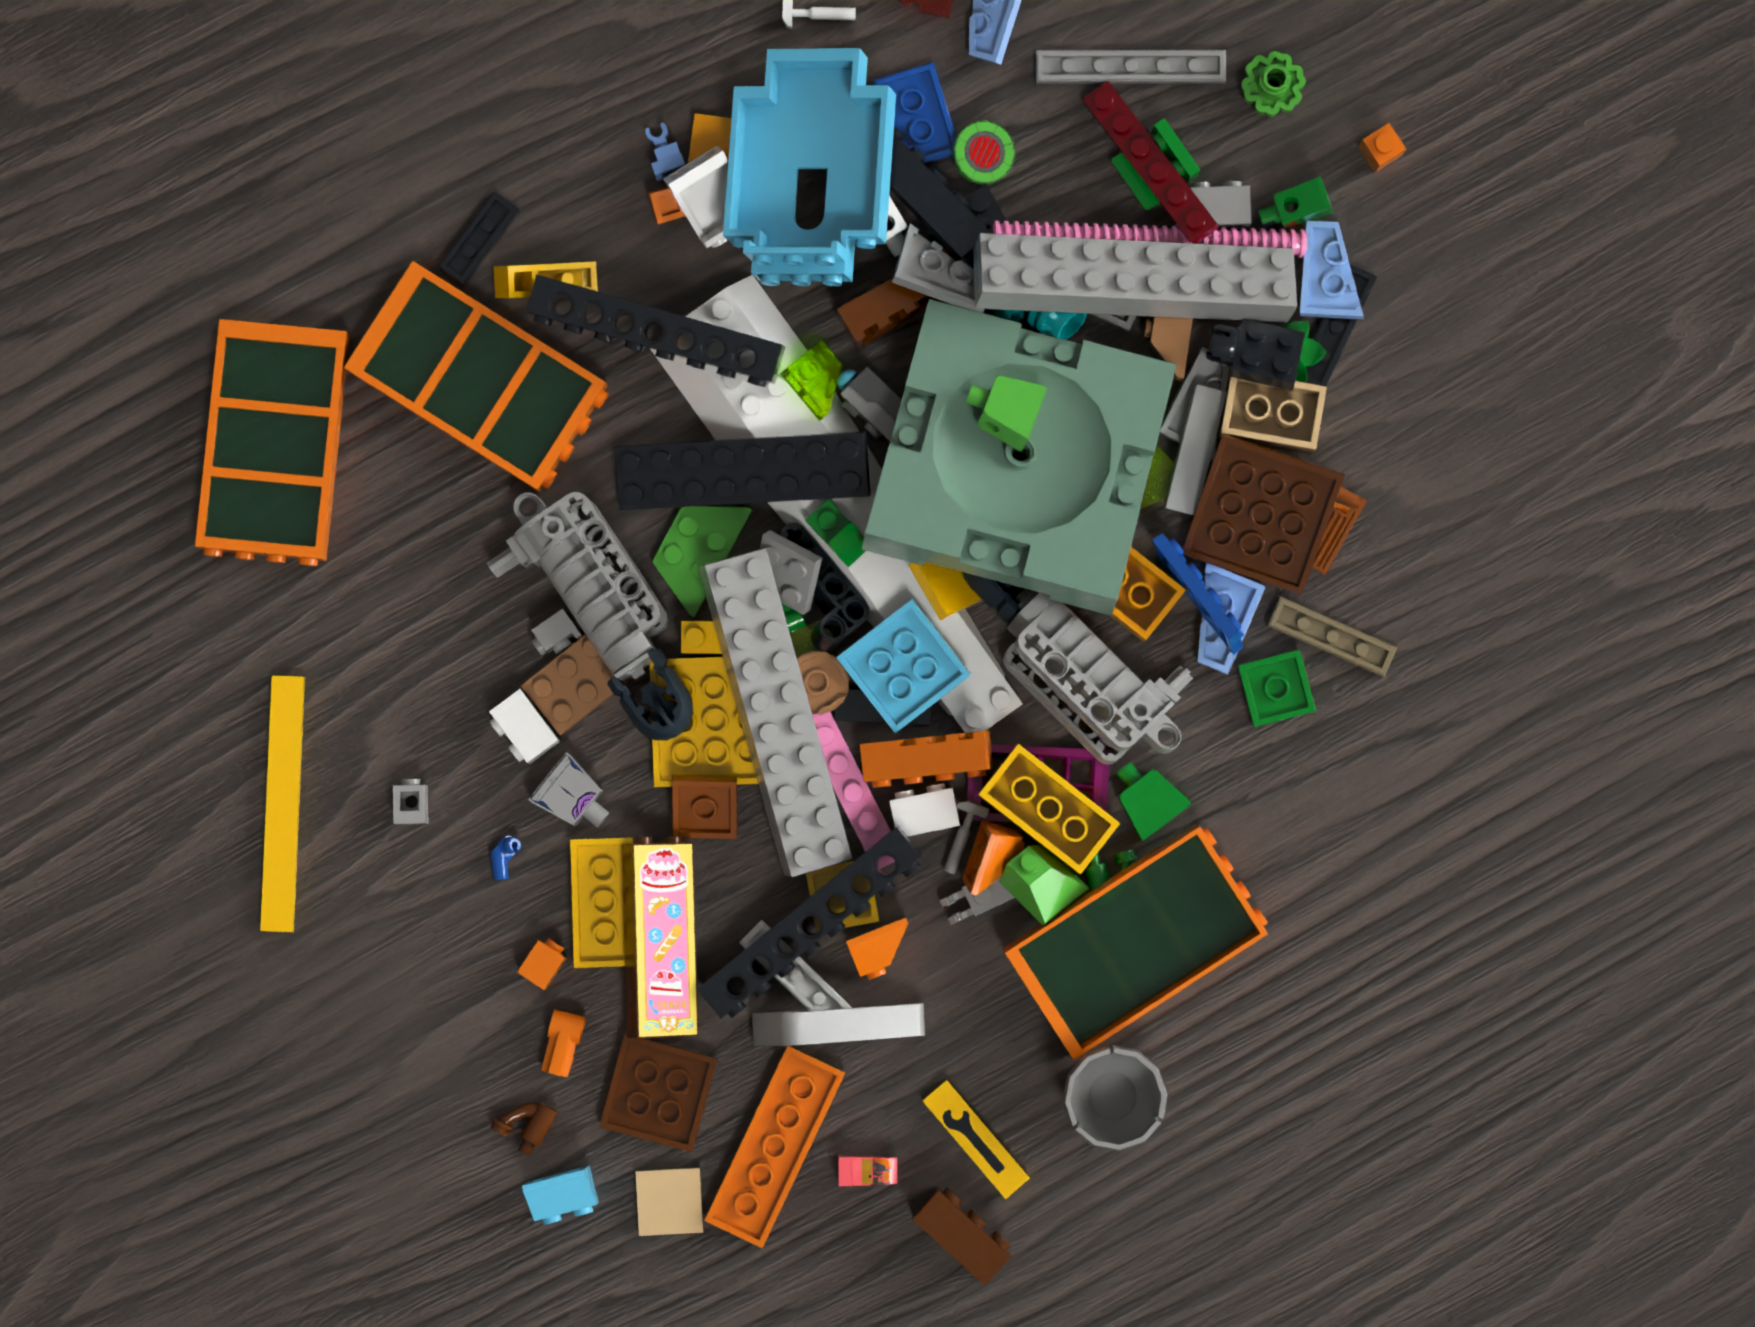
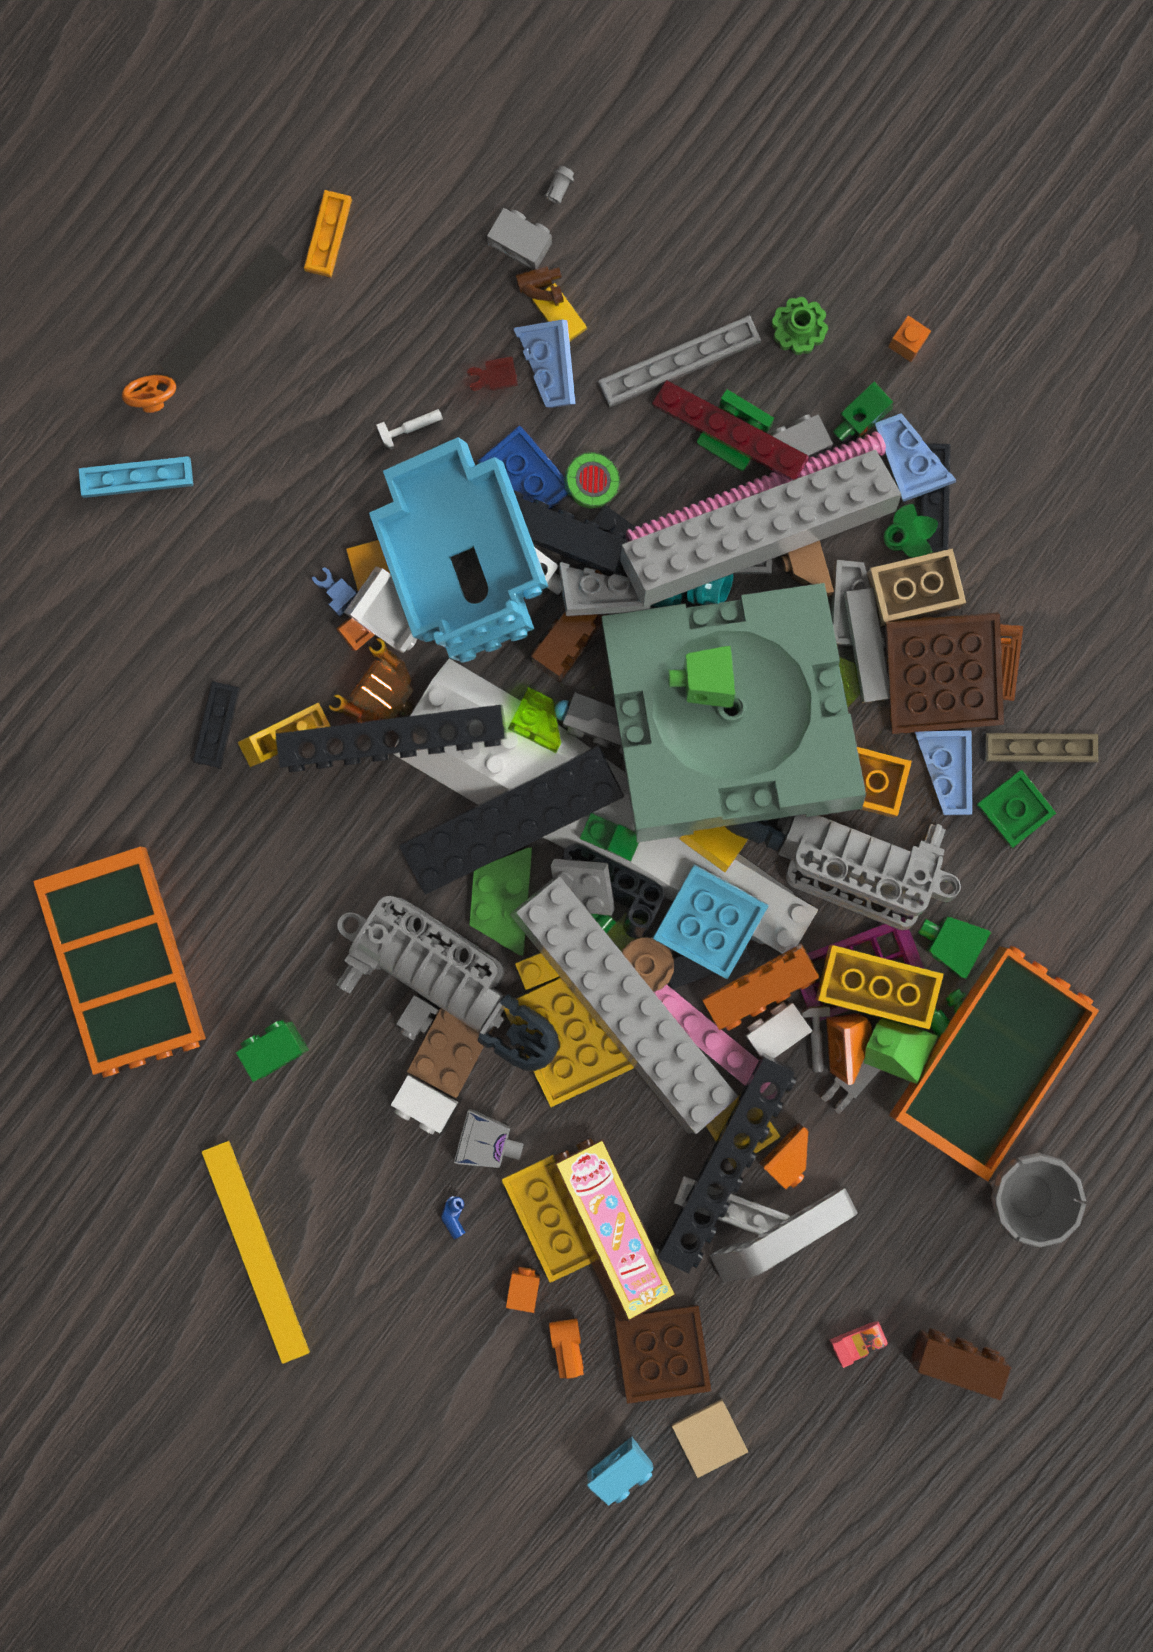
camera: 20 degrees left, 0 degrees up
clear green window [344,261,609,493] -> none
light grey brick [393,779,429,825] -> none
reddish brown plant [490,1102,558,1156] -> none
dark orange plate [672,775,738,839] -> none
orange plate [704,1046,845,1248] -> none
yellow tile [922,1080,1030,1199] -> none
blue plate [1152,533,1244,655] -> none
black plate [1206,319,1305,391] -> none
none -> green brick [236,1020,309,1082]
none -> clear orange torso [329,638,416,723]

